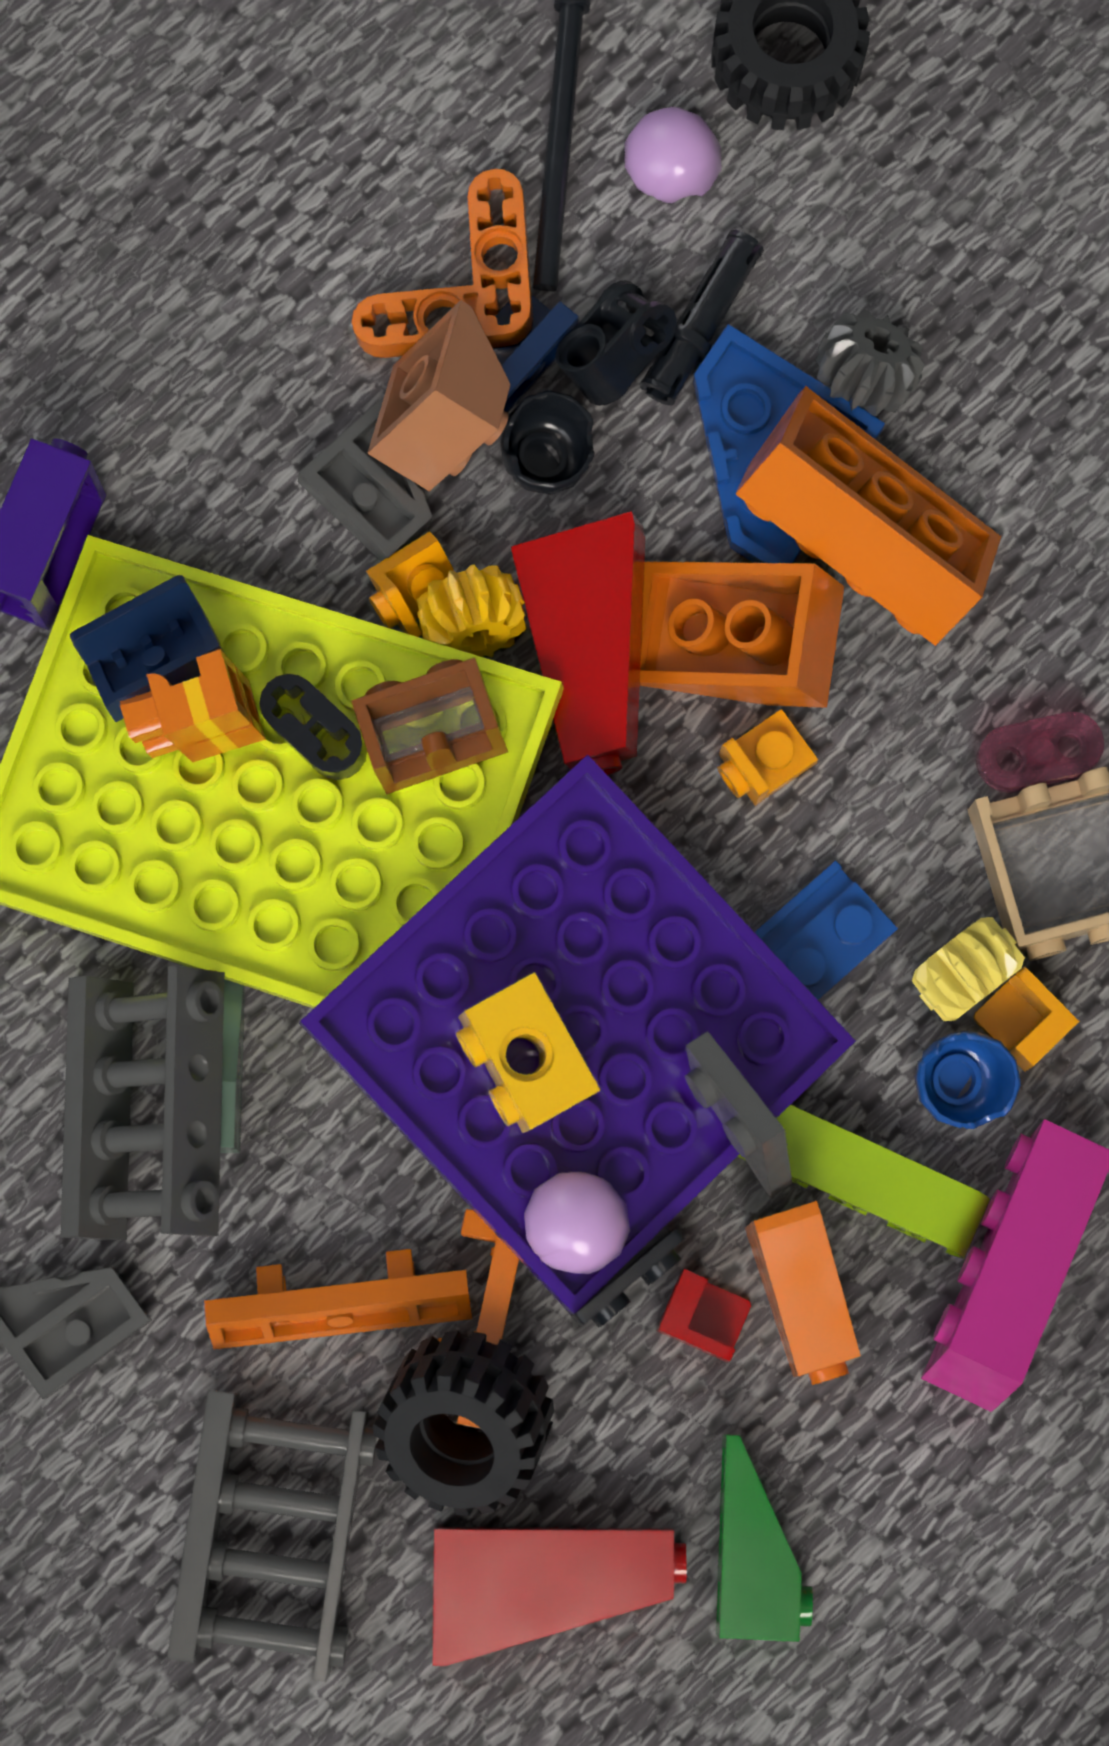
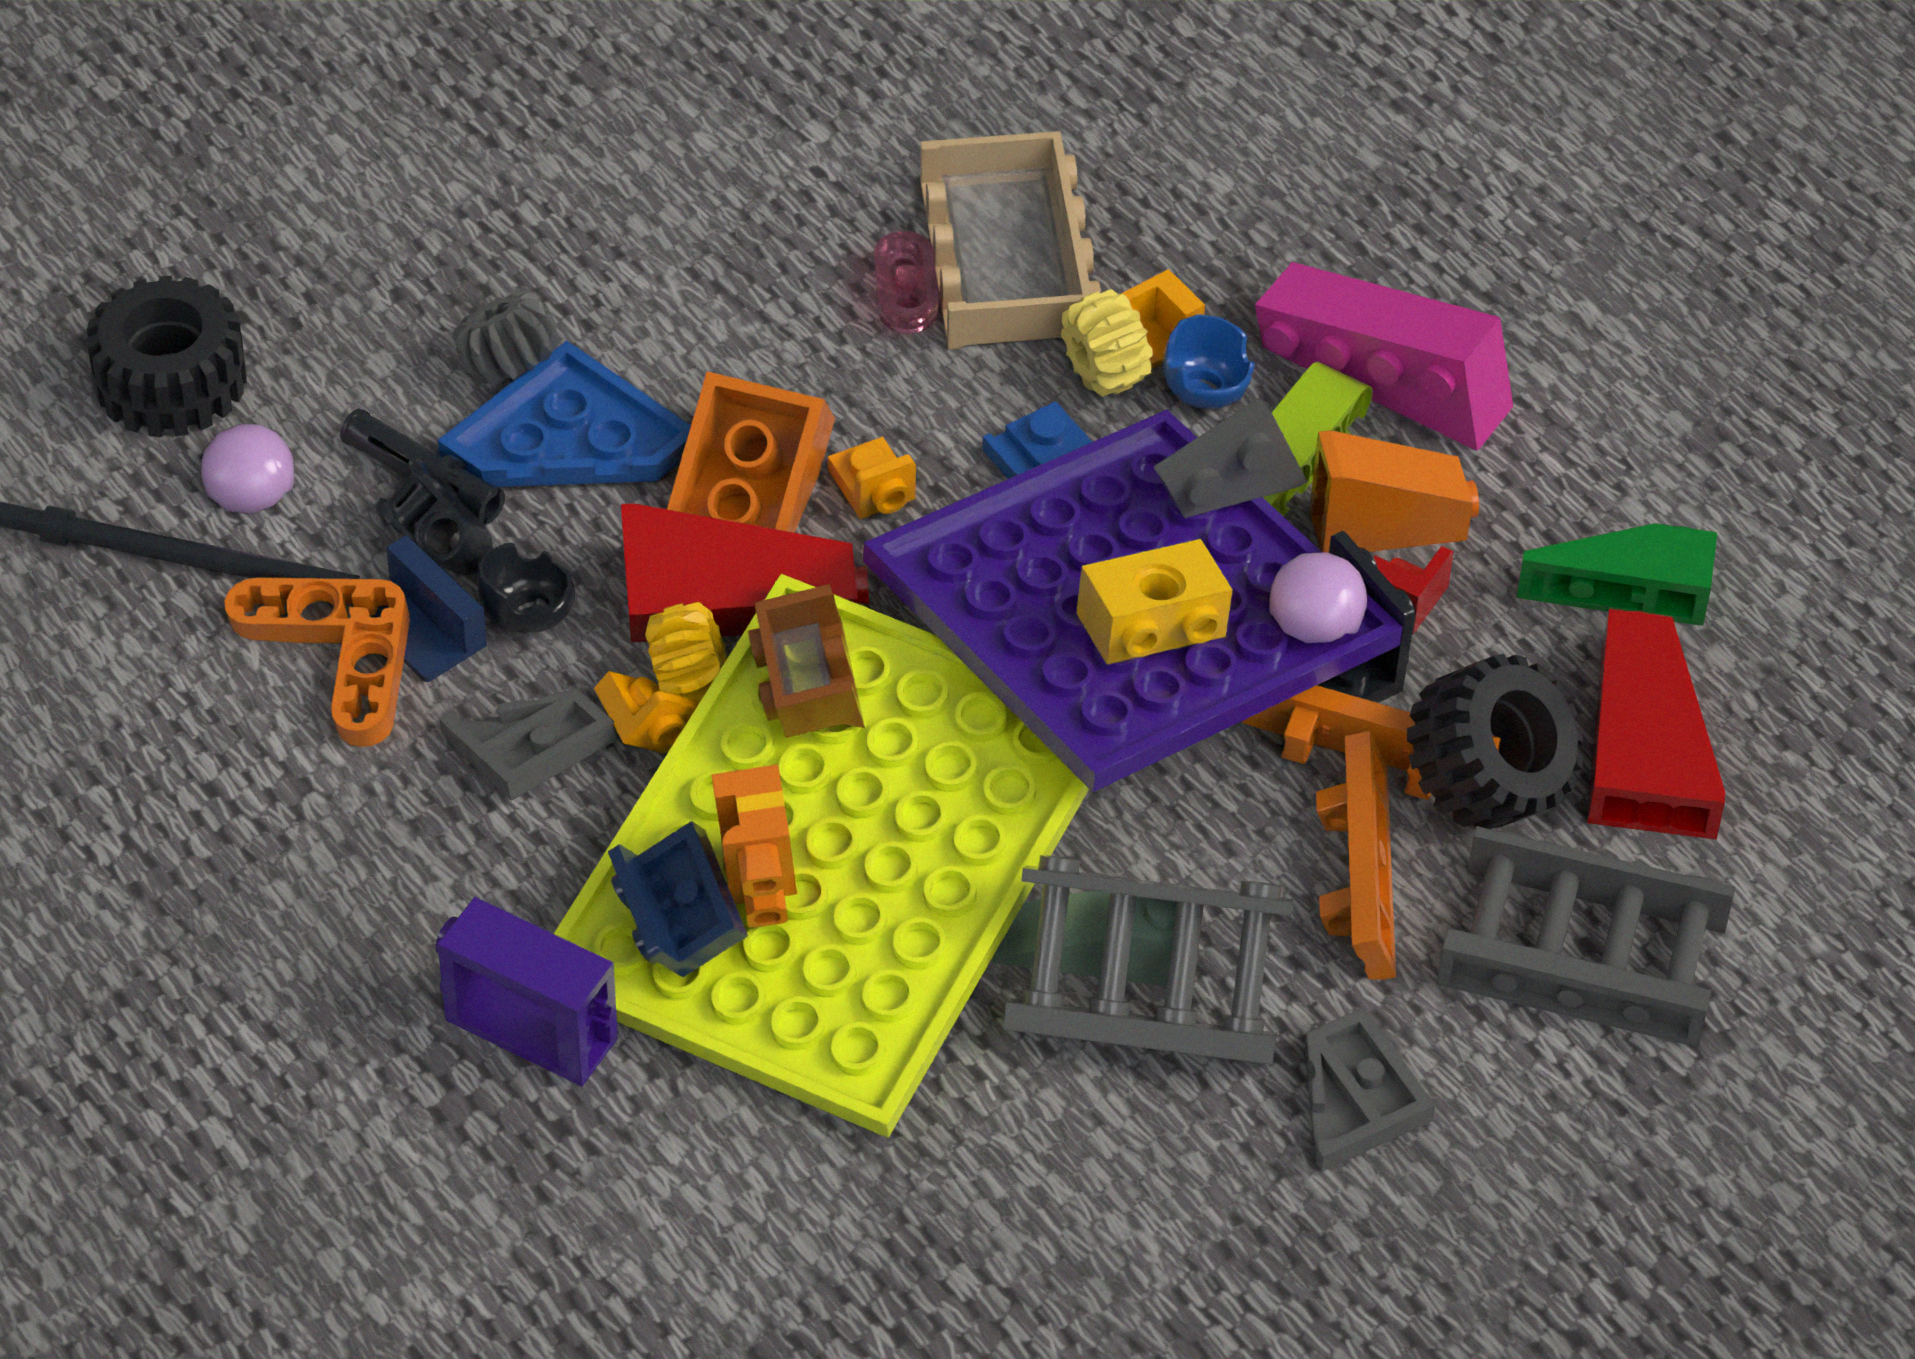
camera: 80 degrees left, 30 degrees down
black beam [259,674,367,780] -> none
nougat slope [367,300,511,491] -> none
orange slope [736,386,1002,646] -> none

